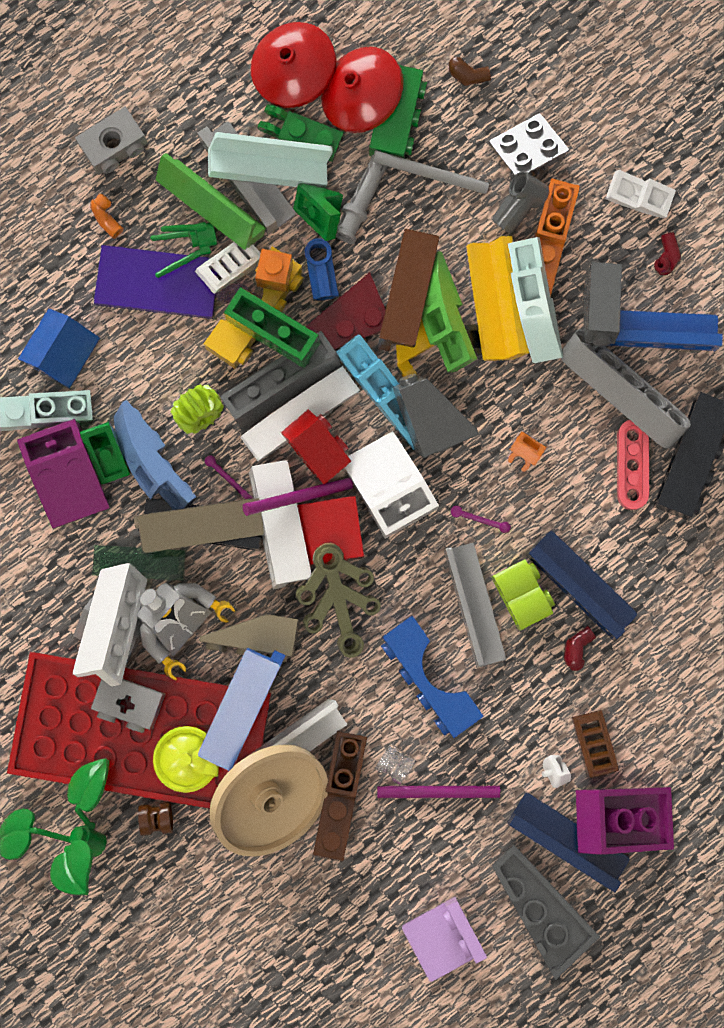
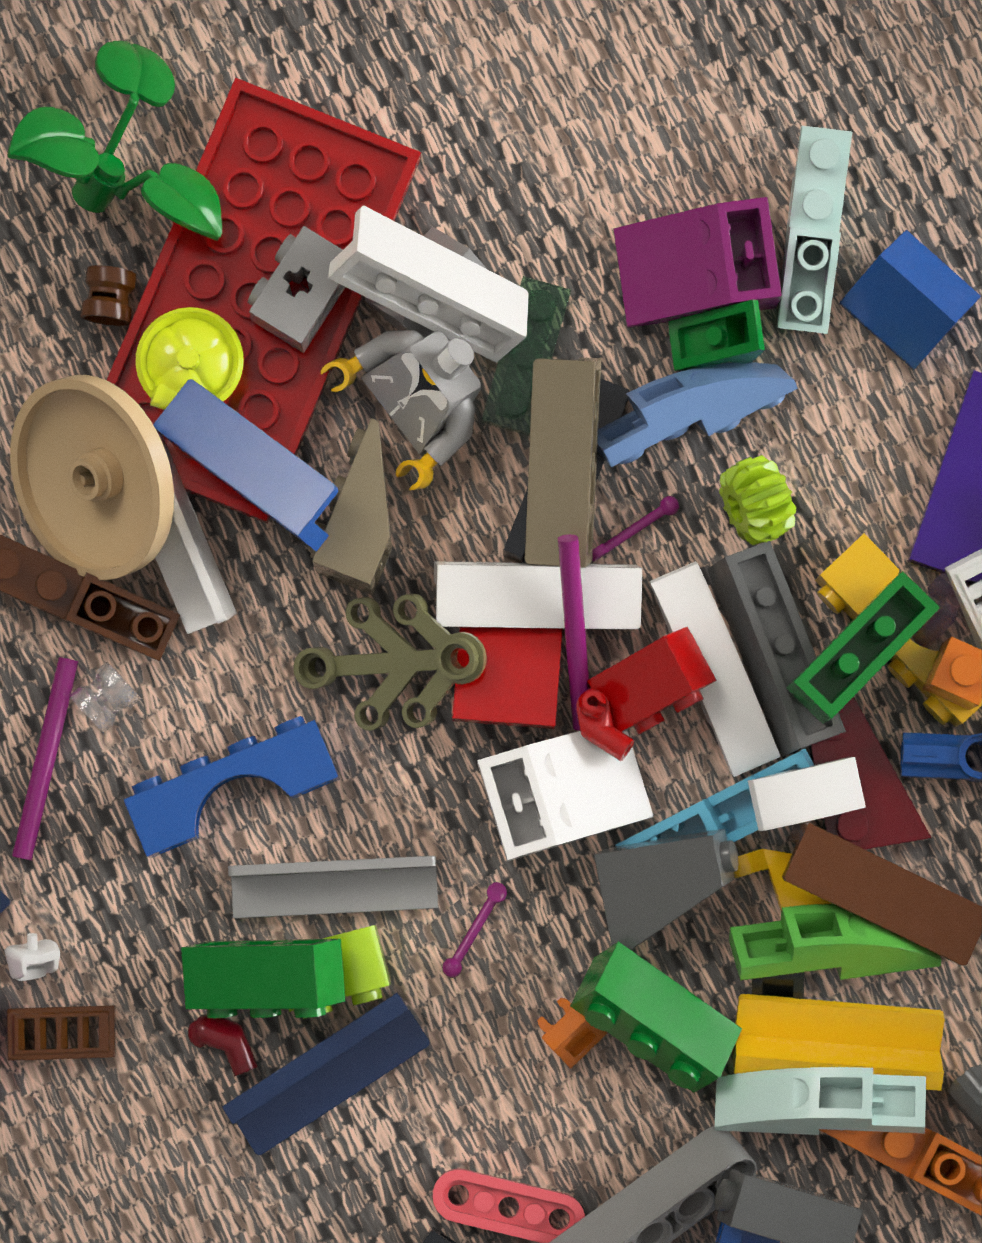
camera: 100 degrees right, 0 degrees up
none -> green brick [181,939,345,1018]
none -> brick [570,941,742,1093]
none -> red arm [576,689,635,762]
none -> white slope [748,757,866,831]

